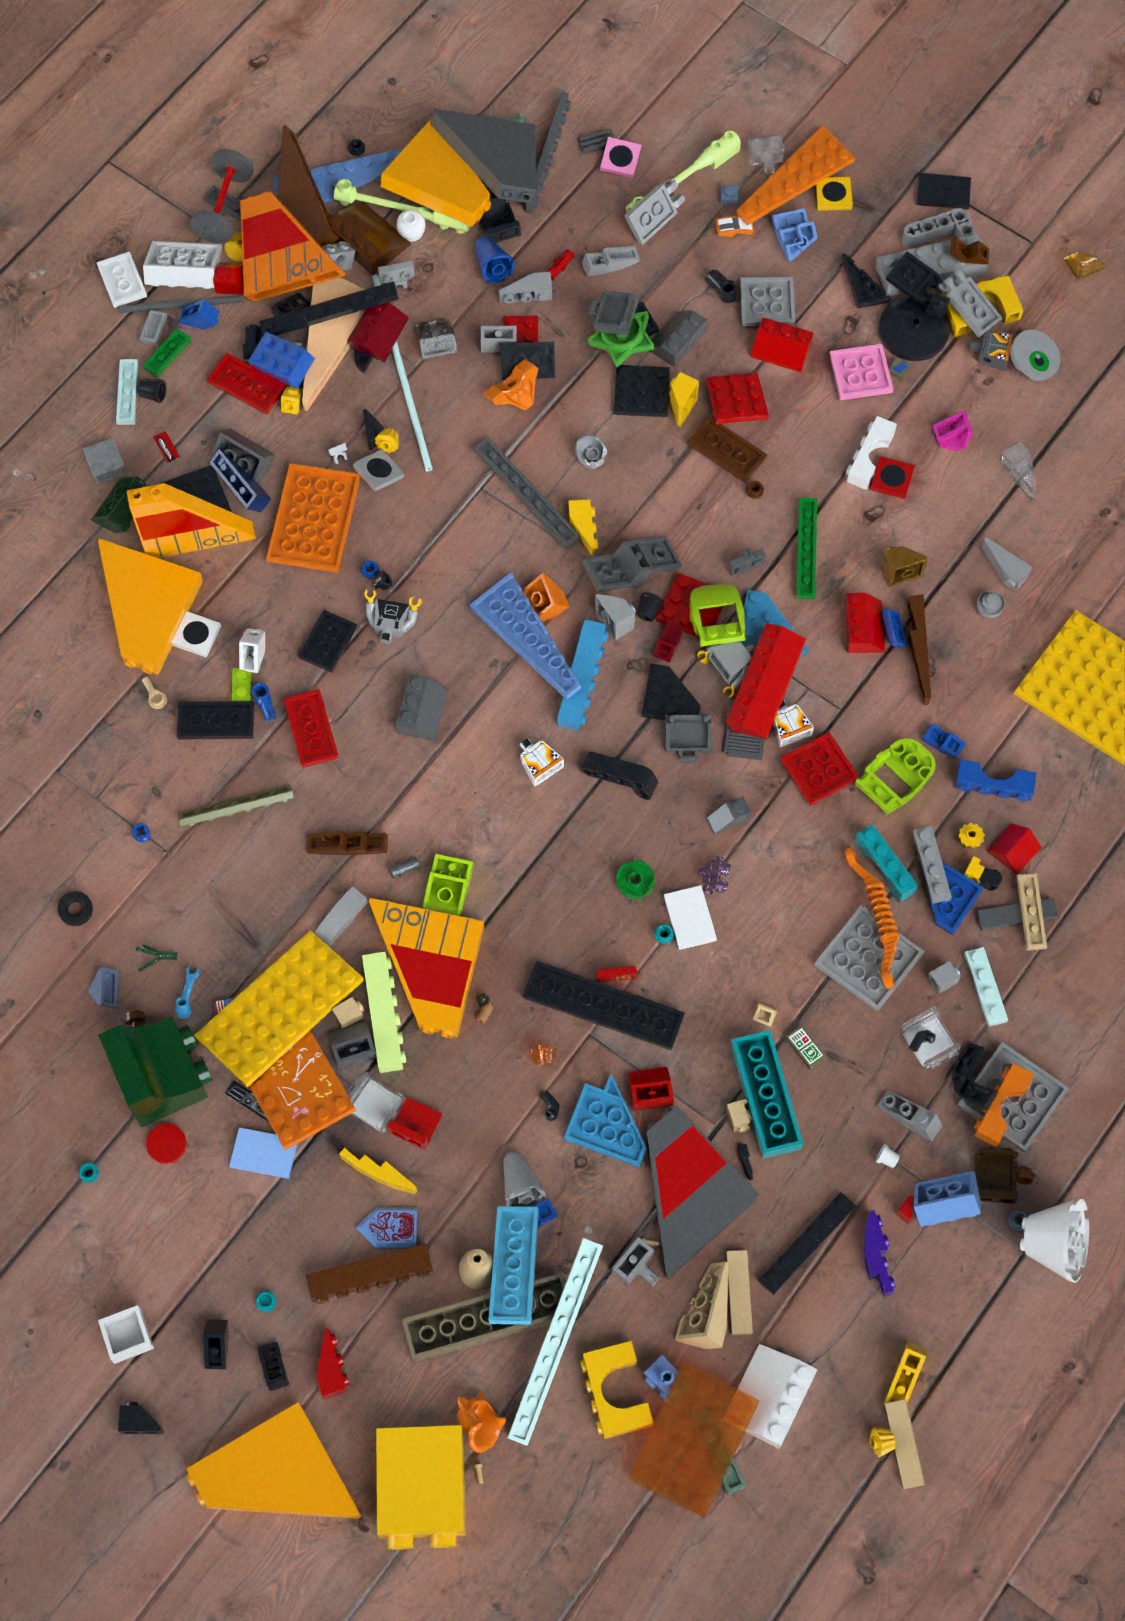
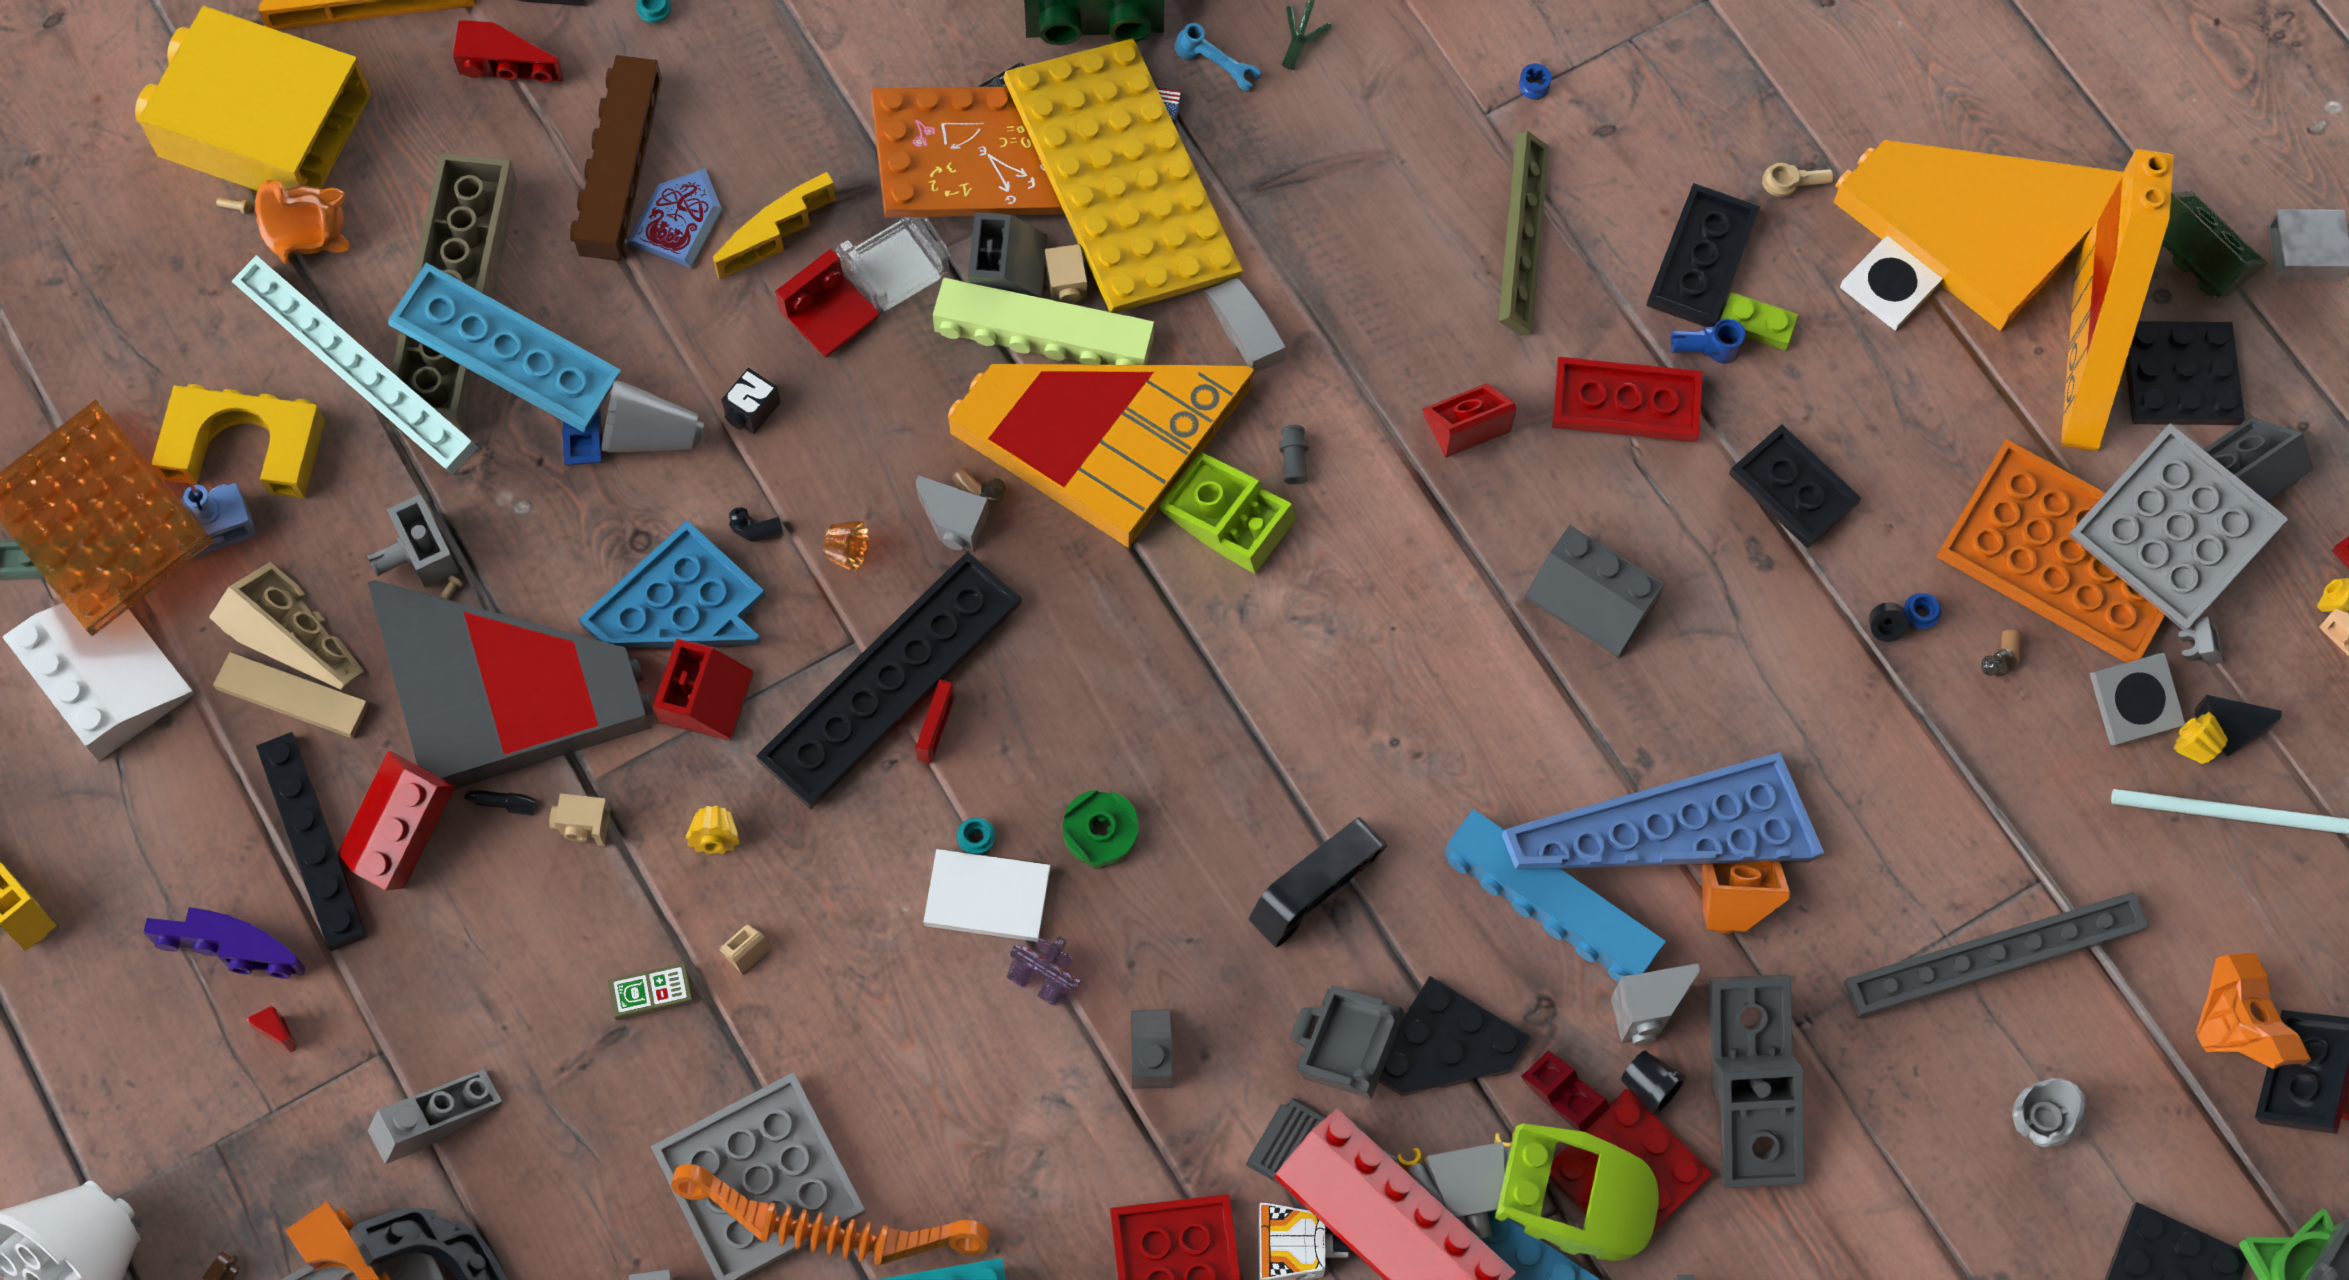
camera: 110 degrees right, 0 degrees up
sticker [153,431,180,463] -> none
dark blue slope [209,449,271,512] -> none
light blue tile [229,1127,298,1179] -> none
white torso [239,628,265,673] -> none
reddish brown slope [307,831,388,855] -> none
light grey torso [365,589,422,645] -> none
tan cone [459,1248,494,1290] -> none
torso [520,739,564,787] -> none
yellow slope [568,499,598,557] -> none
teal brick [730,1030,803,1159] -> none
white piece [875,1144,900,1168] -> none
clear panel [900,1006,961,1070] -> none
black arm [909,1030,936,1052] -> none
medium blue slope [914,1171,981,1227] -> none
dark brown panel [974,1146,1018,1204] -> none
sand blue plate [1008,1211,1028,1231] -> none
none -> red slope [338,751,455,891]
none -> yellow piece [686,806,739,855]
none -> black brick [721,368,781,434]
none -> light grey slope [916,475,989,552]
none -> red slope [1422,383,1517,457]
none -> clear smoke arm [1981,630,2021,677]
none -> light grey plate [2069,423,2288,632]

